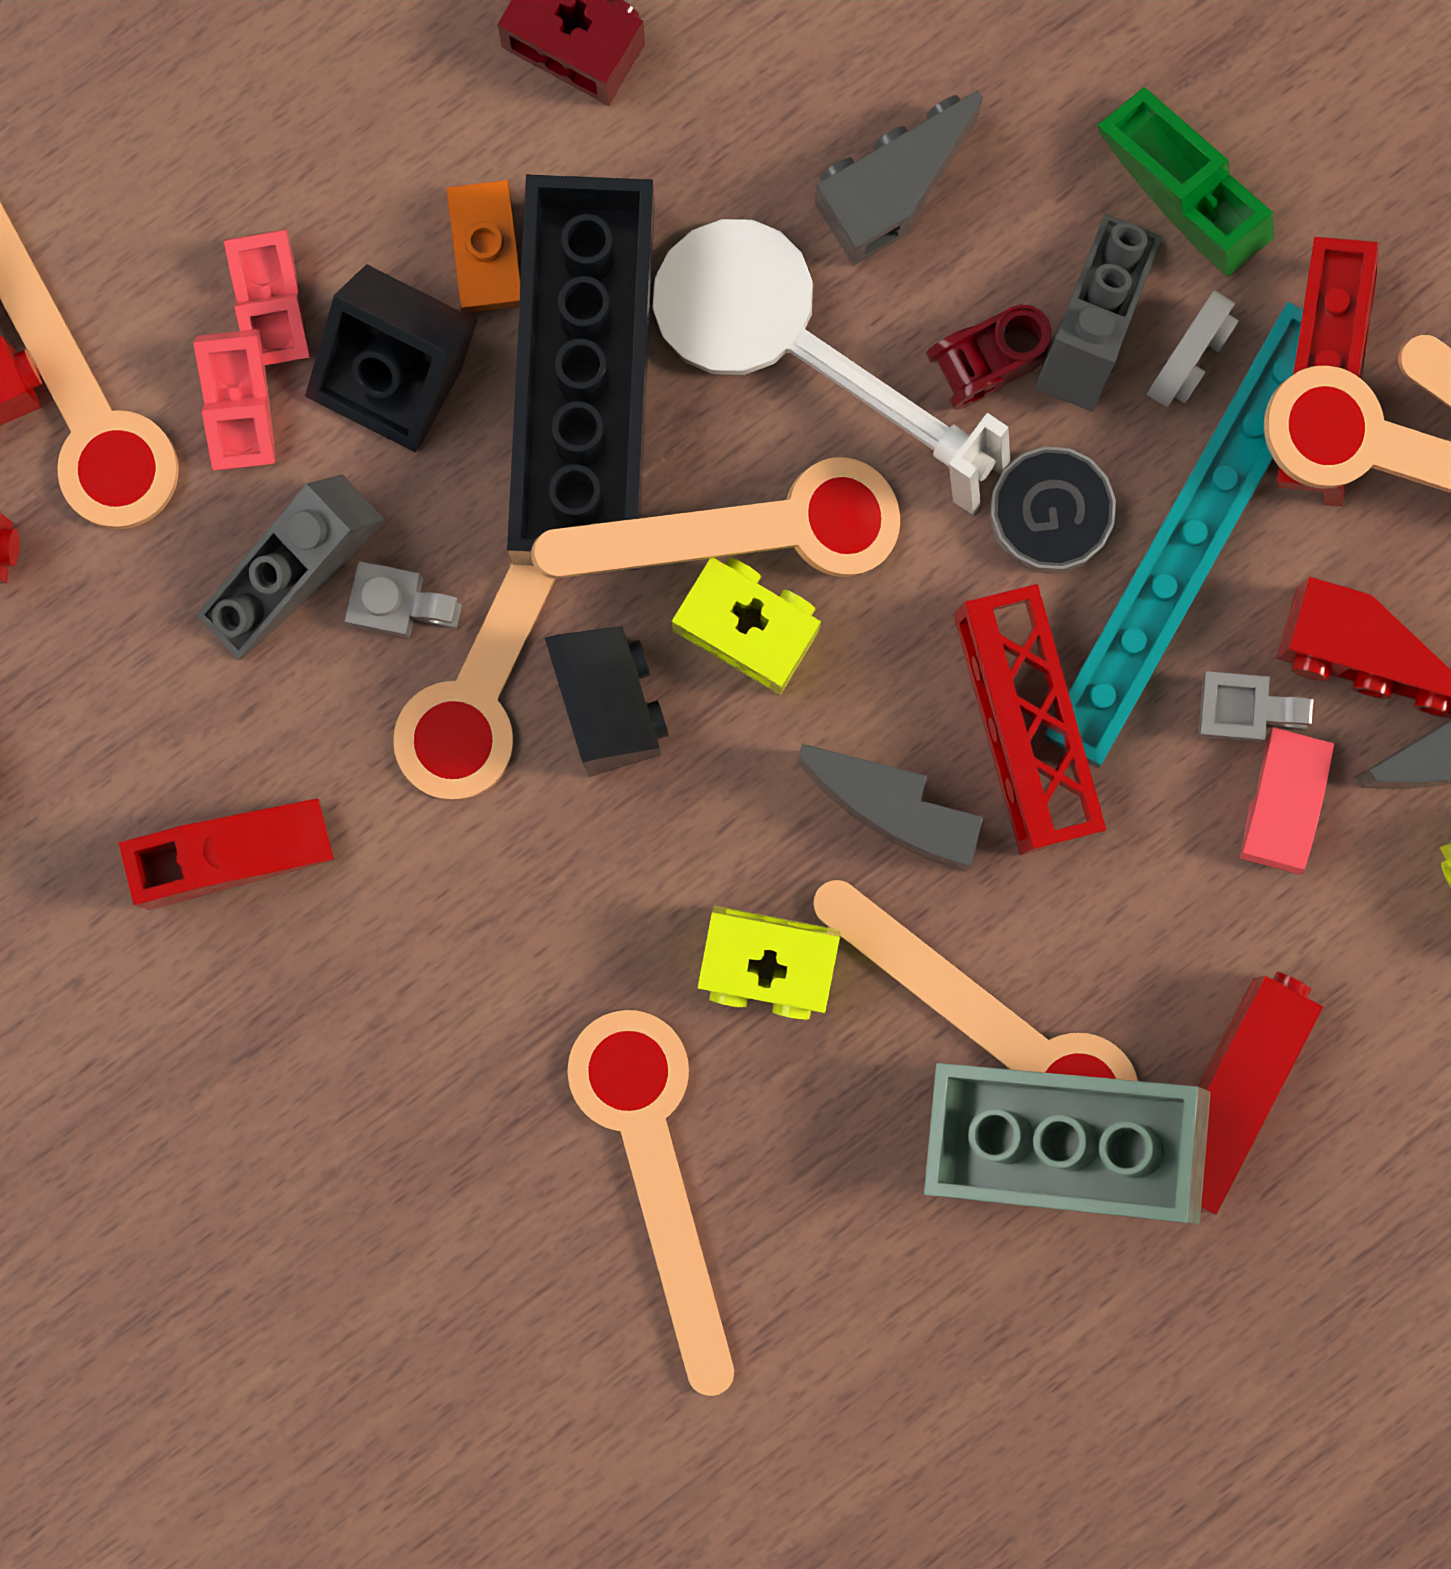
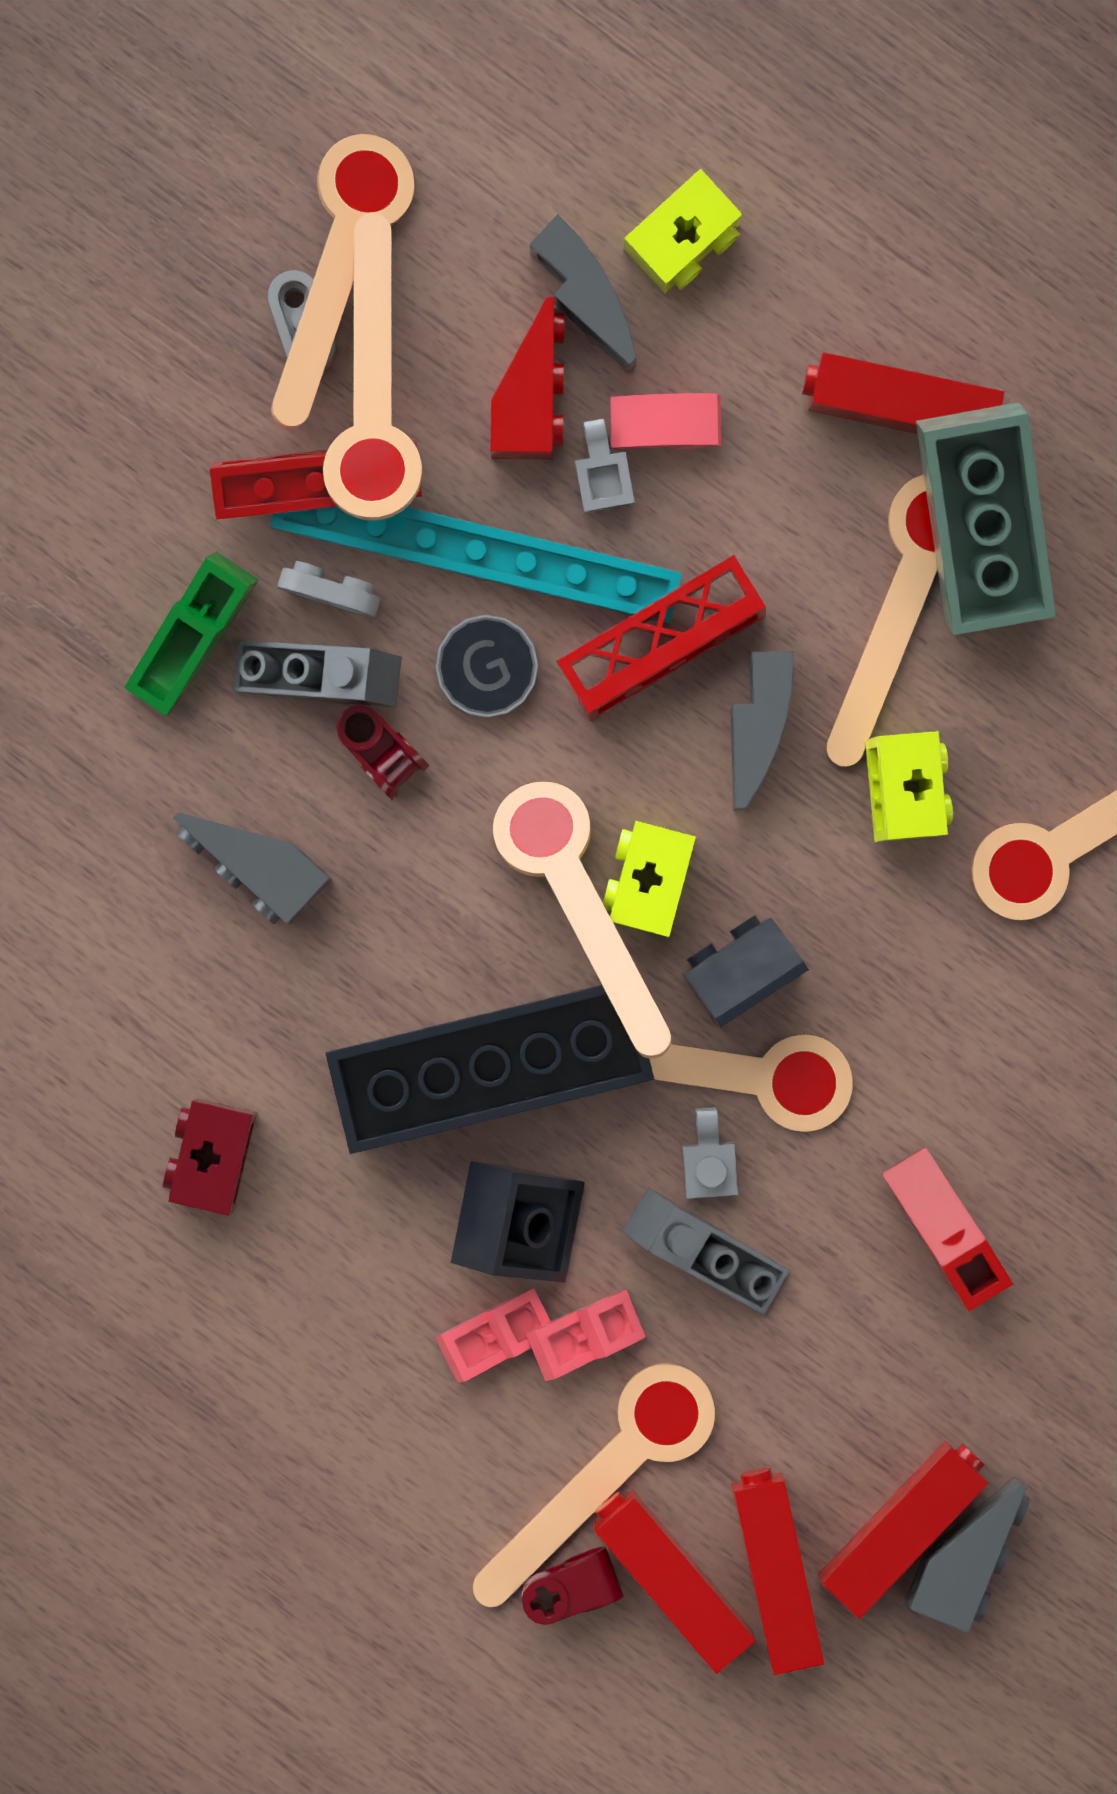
camera: 105 degrees left, 5 degrees up
orange plate [446,180,521,314] -> none
white piece [653,219,1010,516] -> none

